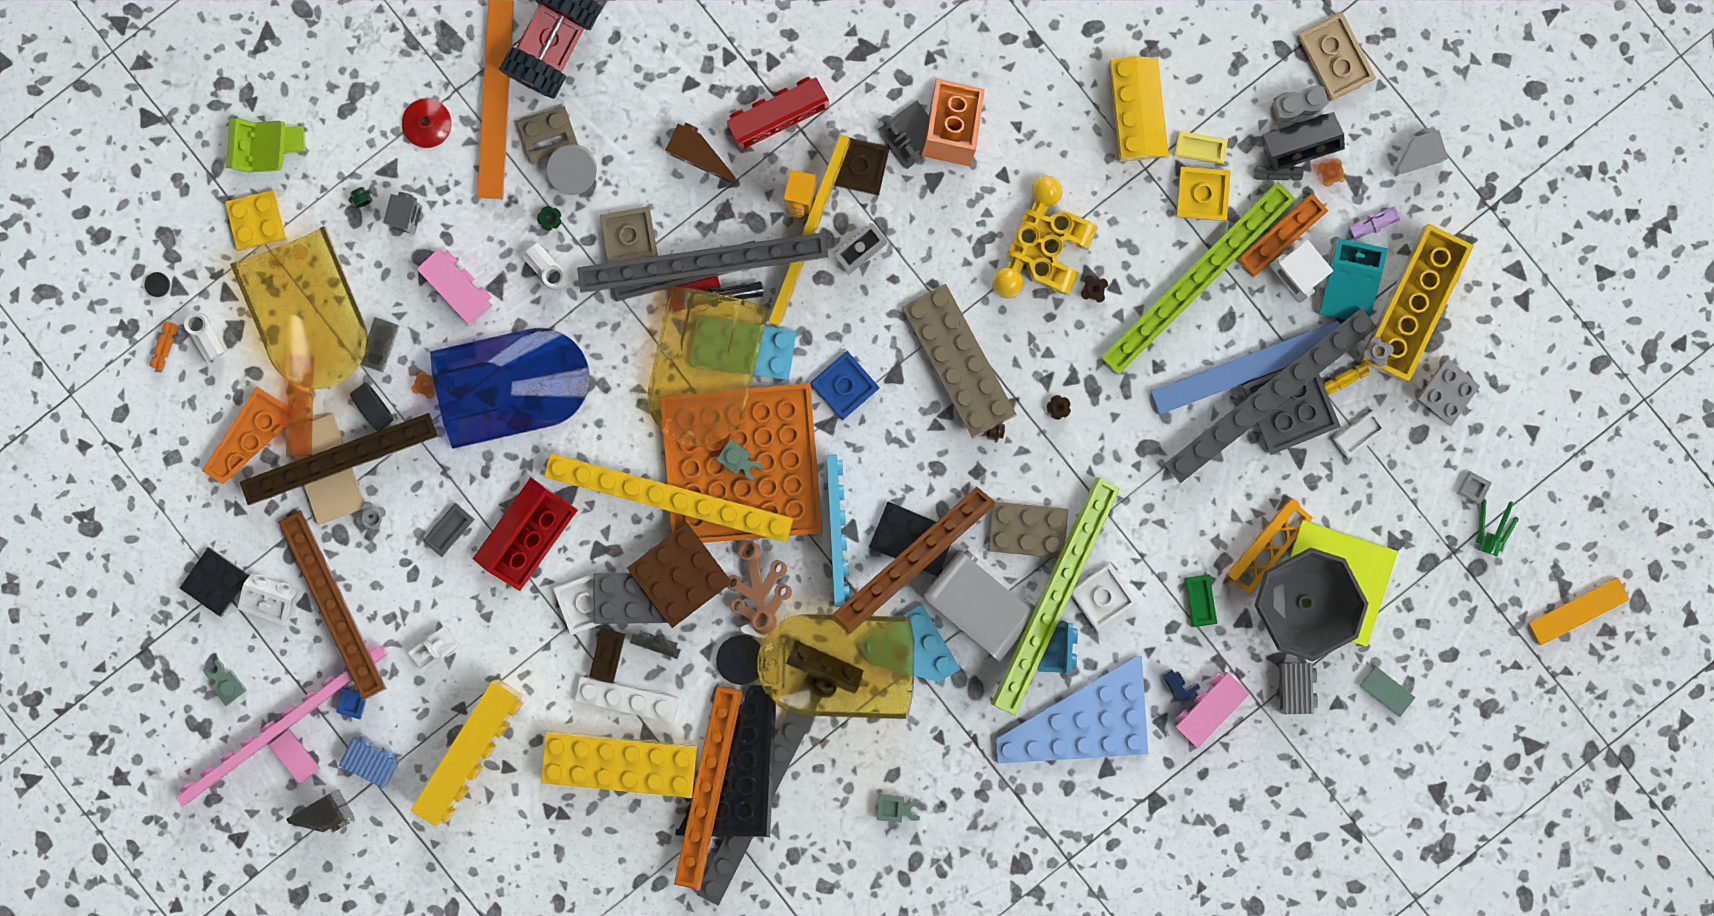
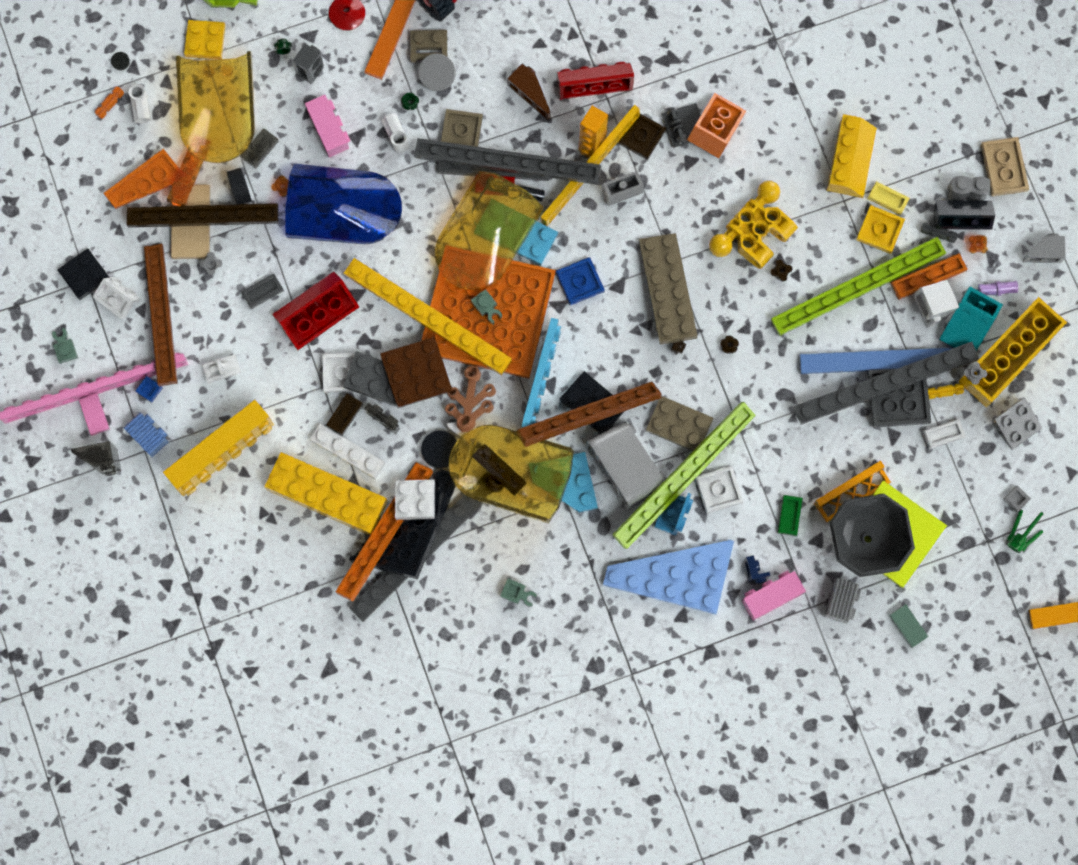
camera: 15 degrees right, 10 degrees down
none -> white plate [395,480,435,520]

